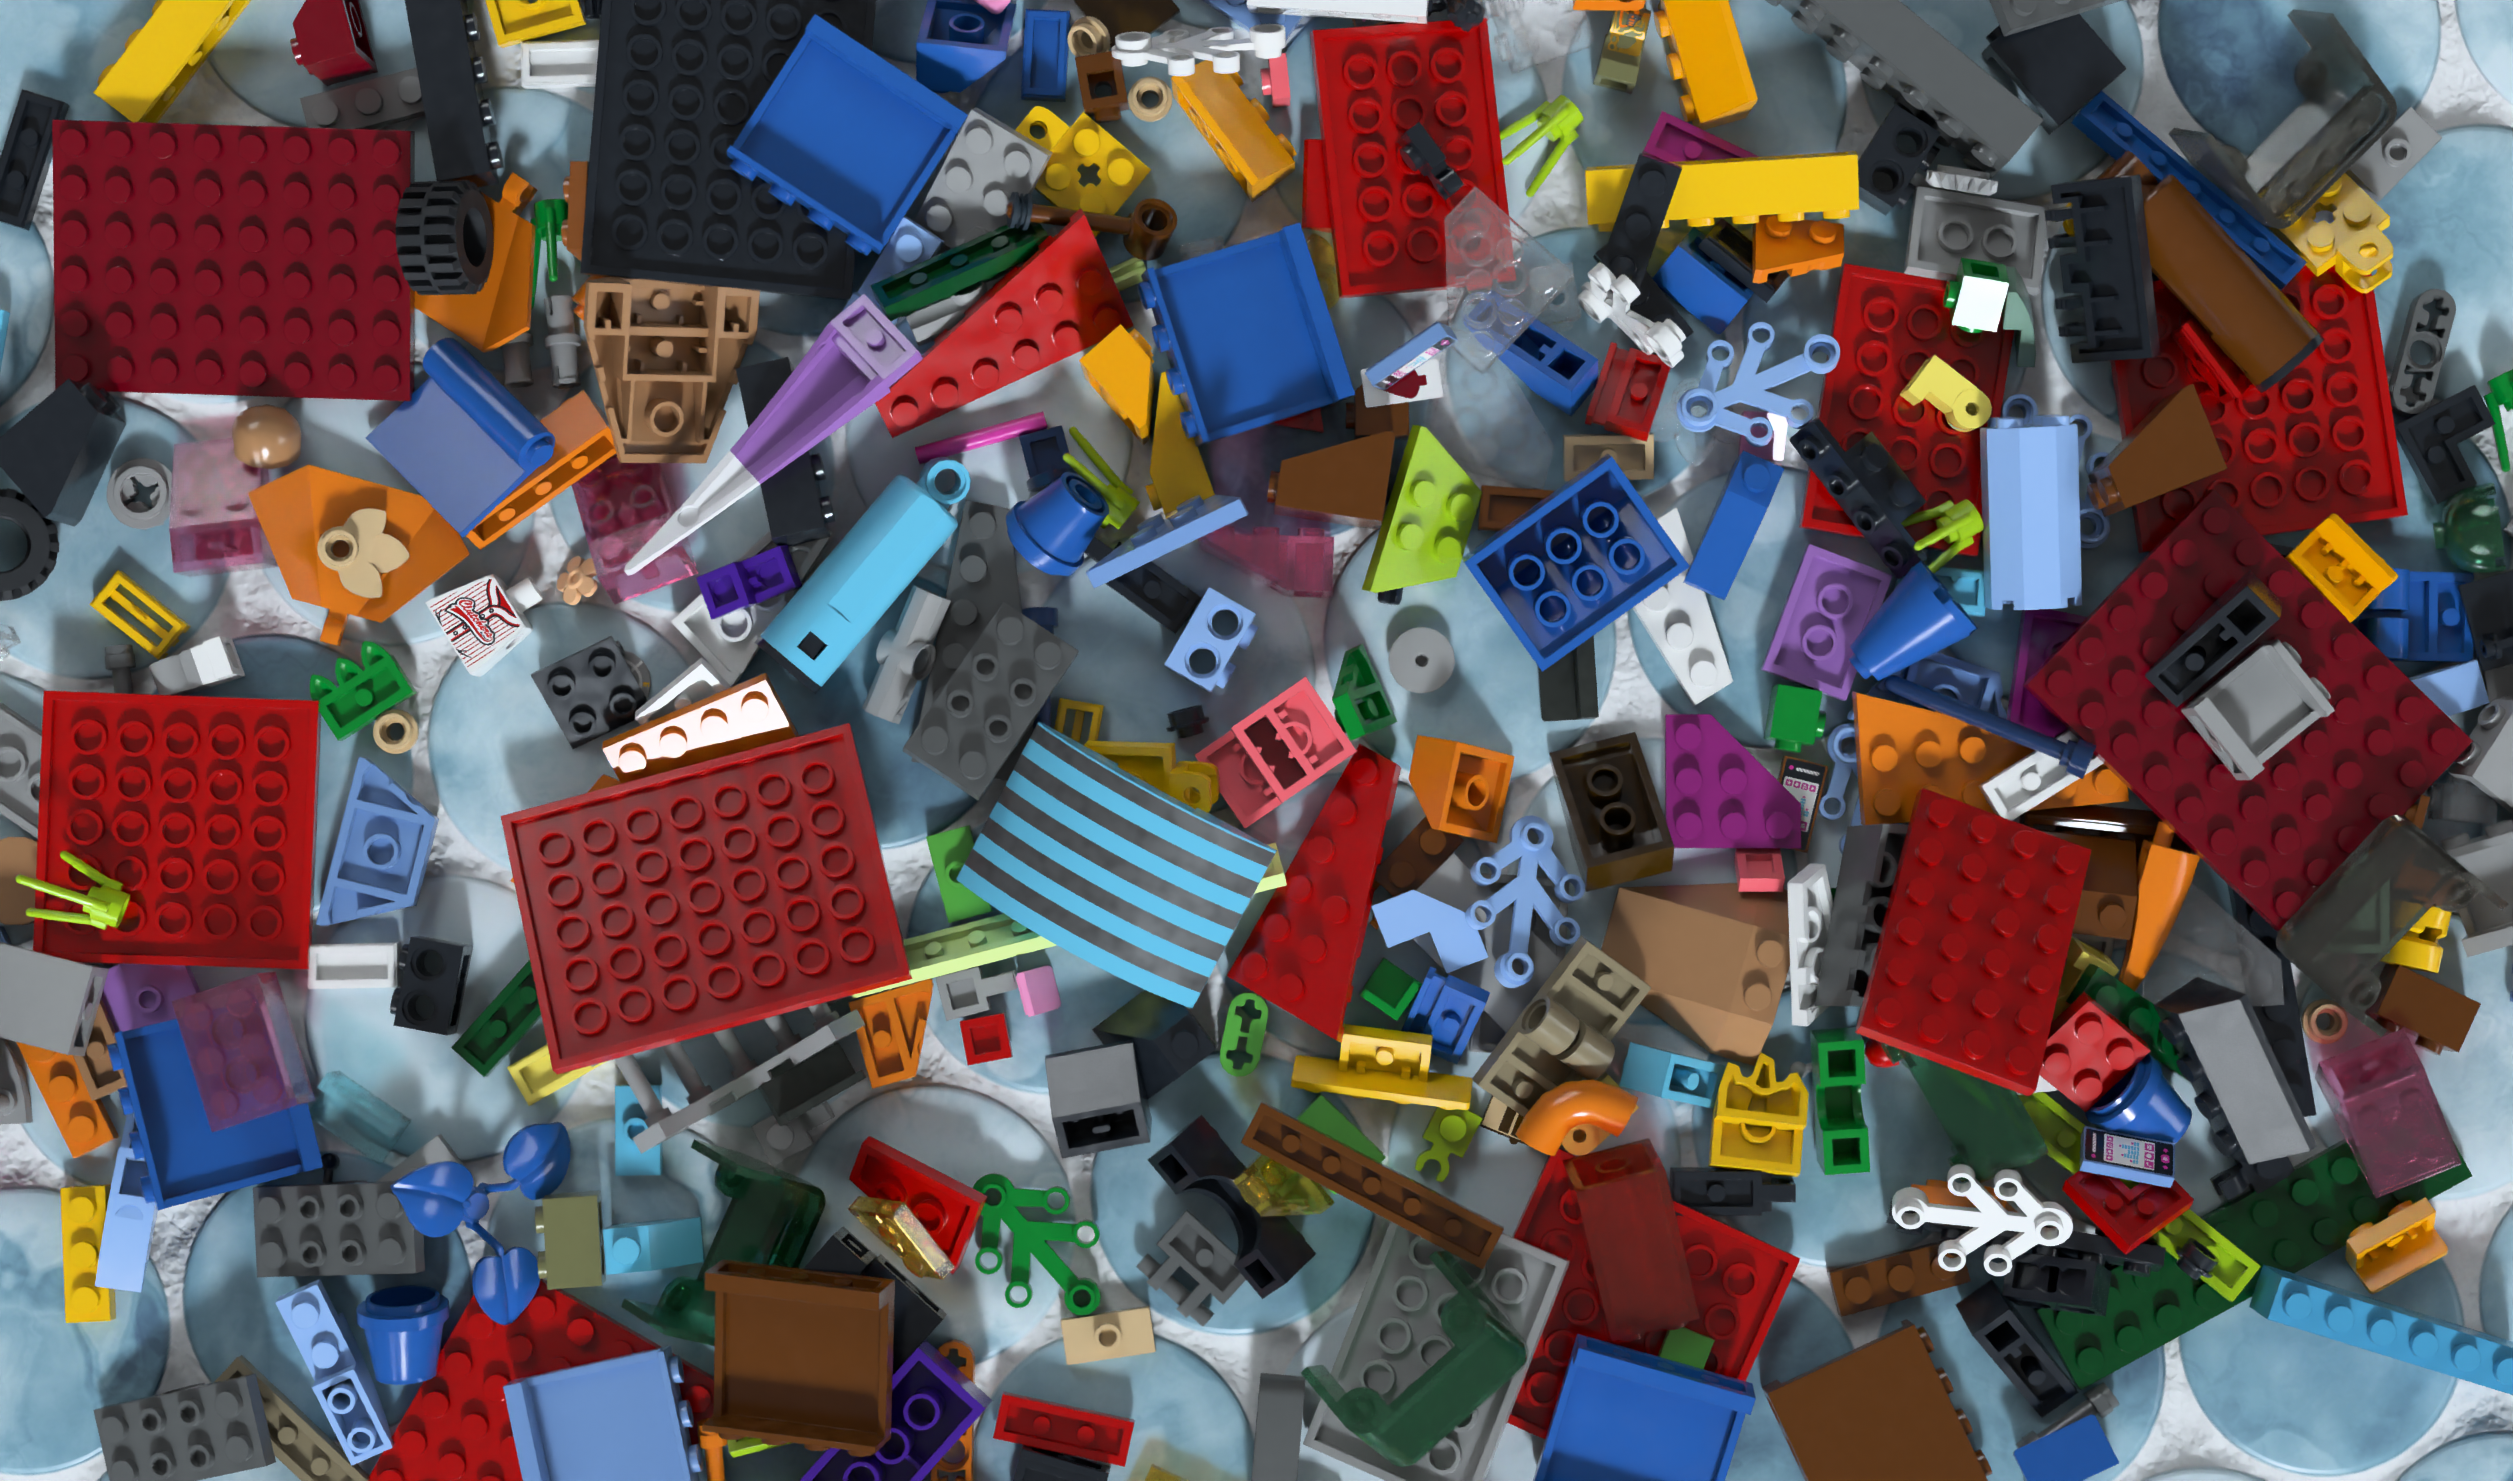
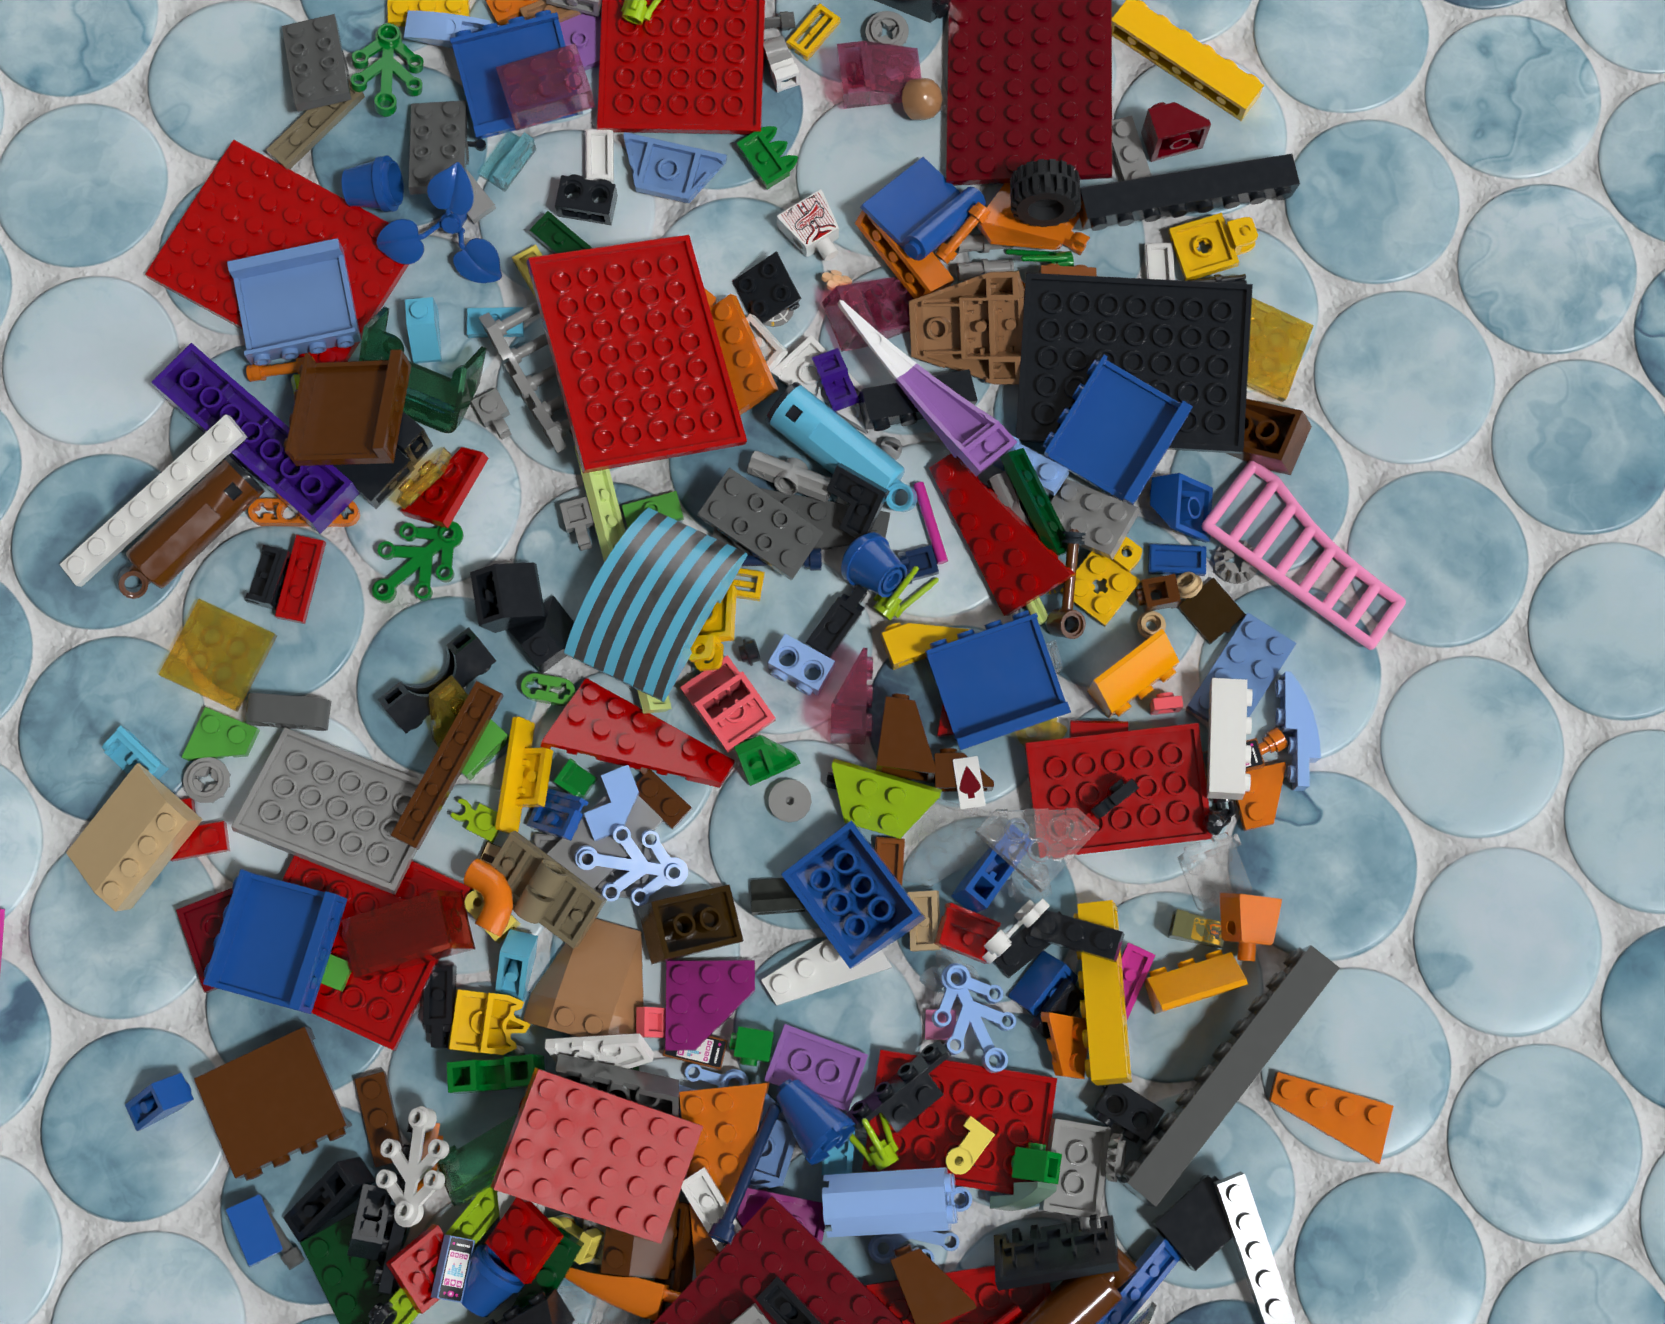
camera: 90 degrees right, 10 degrees down
orange panel [248,464,470,646] -> none
light blue slope [275,1279,394,1466] -> none
tan plate [317,508,410,598] -> none
tan plate [373,709,419,754] -> none
olive brick [535,1191,606,1290] -> none
pearl dark grey panel [758,1042,866,1127] -> none
orange wing [848,978,934,1089] -> none
red plate [960,1012,1013,1065] -> none
bright pink slope [1015,965,1061,1017] -> none
tan plate [1060,1306,1156,1365] -> none
light orange slope [1079,324,1155,445] -> none
medium blue wing [1086,495,1249,588] -> none
white plant [1111,24,1286,76] -> none
dark grey plate [1136,1210,1246,1327] -> none
clear green windscreen [1300,1251,1529,1467] -> none
medium blue tile [1365,321,1458,390] -> none
orange slope [1408,735,1515,843] -> none
lime plant [1500,95,1584,197] -> none
blue slope [1683,450,1785,600] -> none
none -> green plant [350,23,424,117]
none -> black plate [826,463,890,539]
none -> light grey hinge [880,437,902,460]
none -> orange bar [935,202,991,264]

